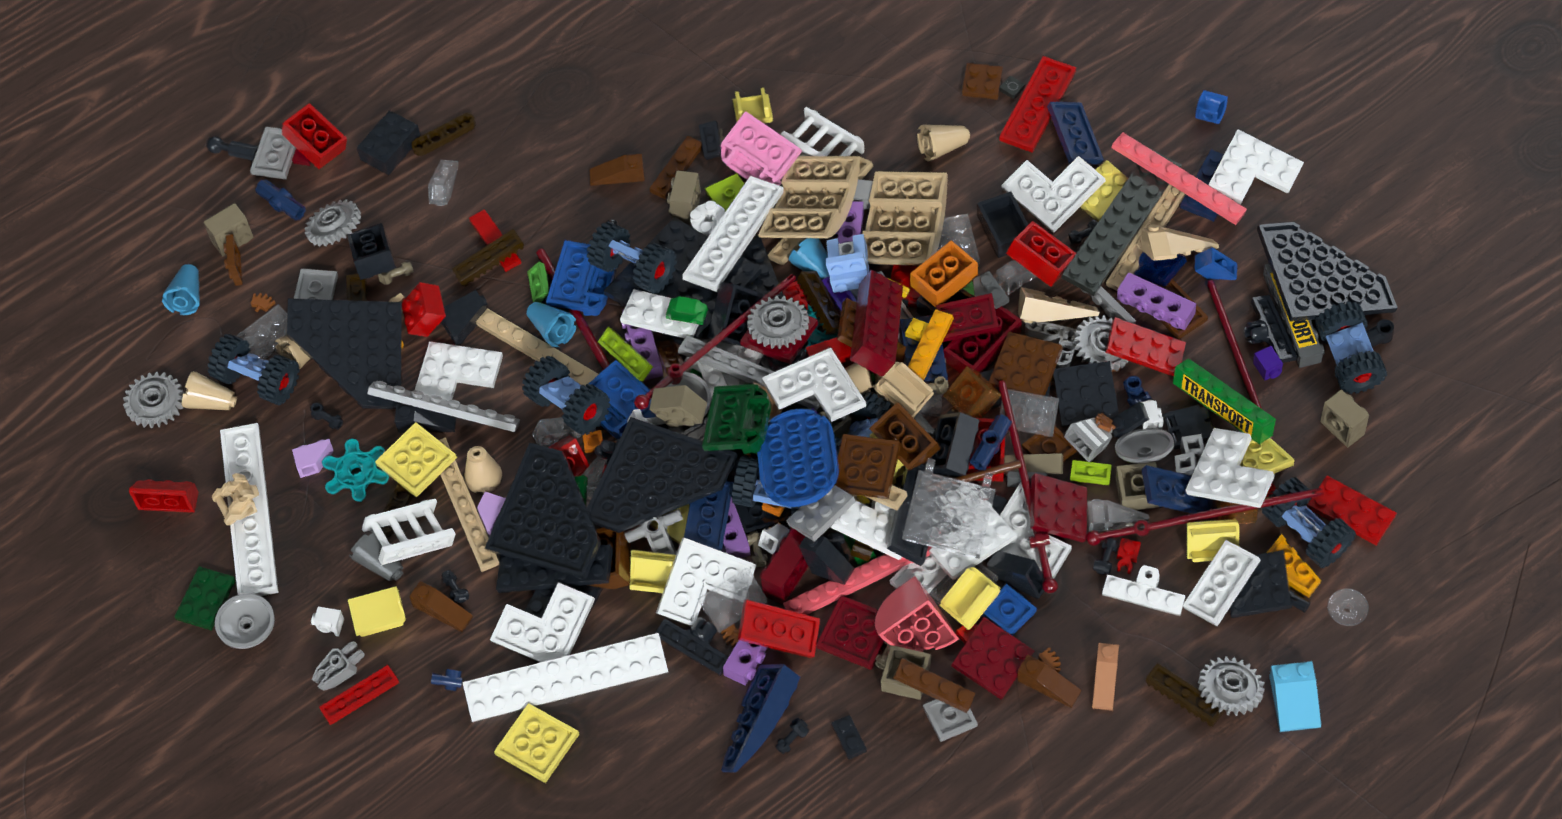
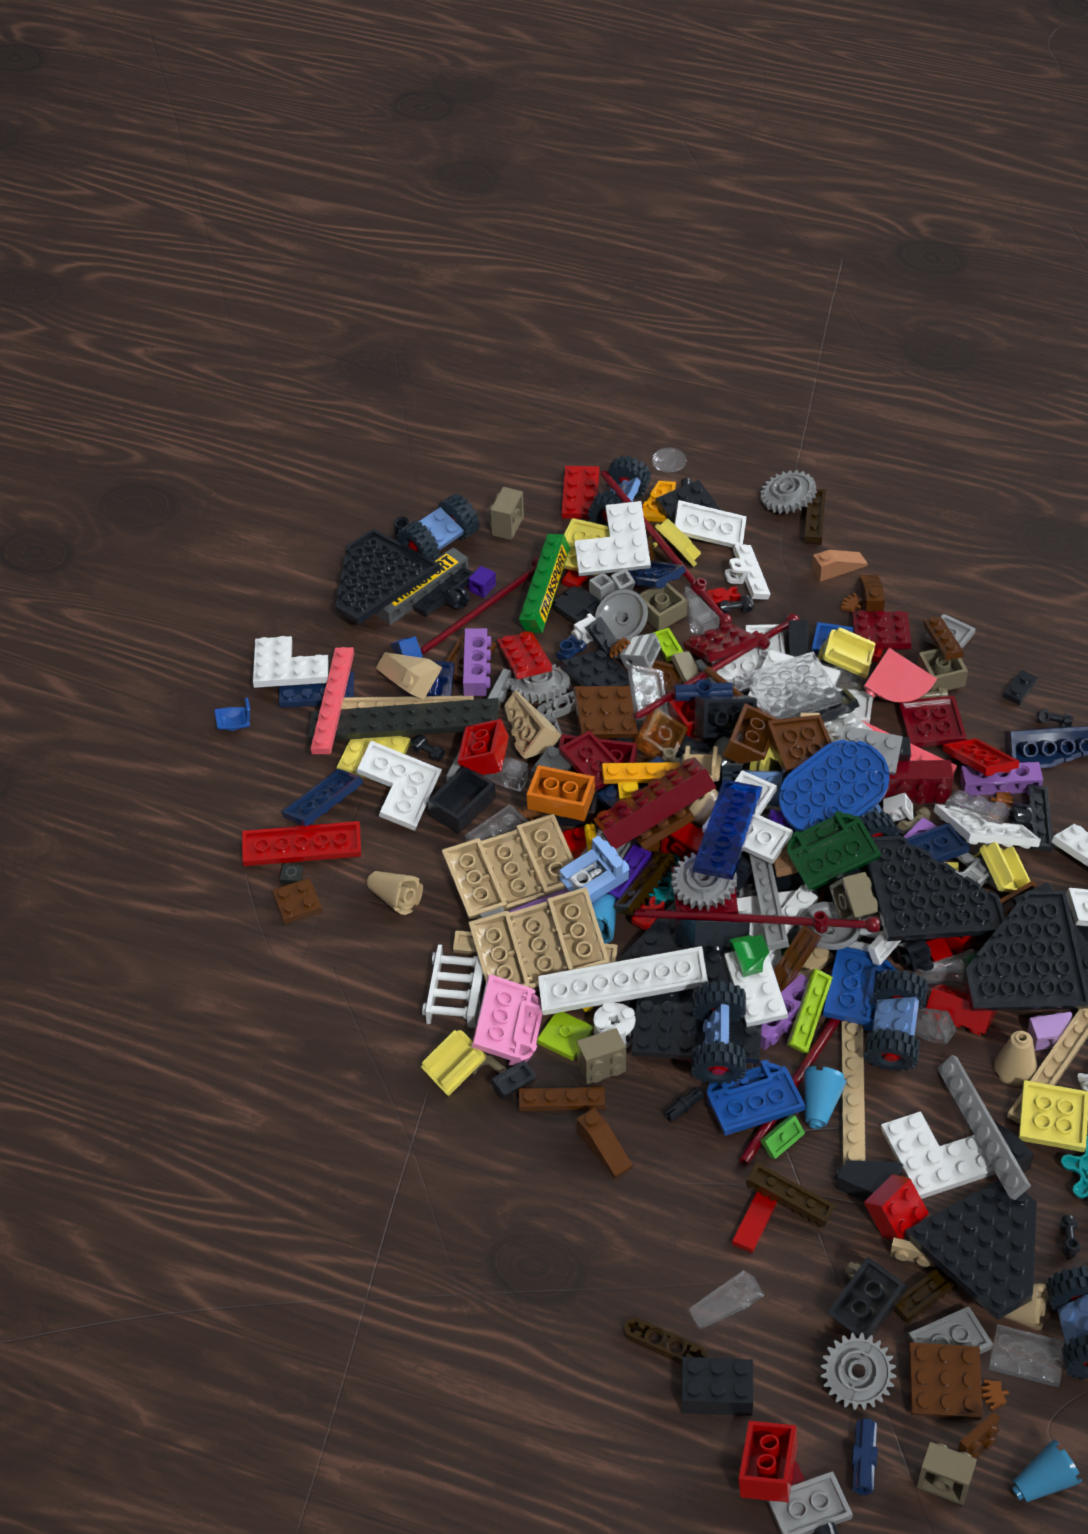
camera: 125 degrees left, 10 degrees down
medium azure slope [1269,662,1321,732] -> none
none -> clear blue plate [693,779,762,880]
none -> reddish brown plate [908,1342,983,1419]

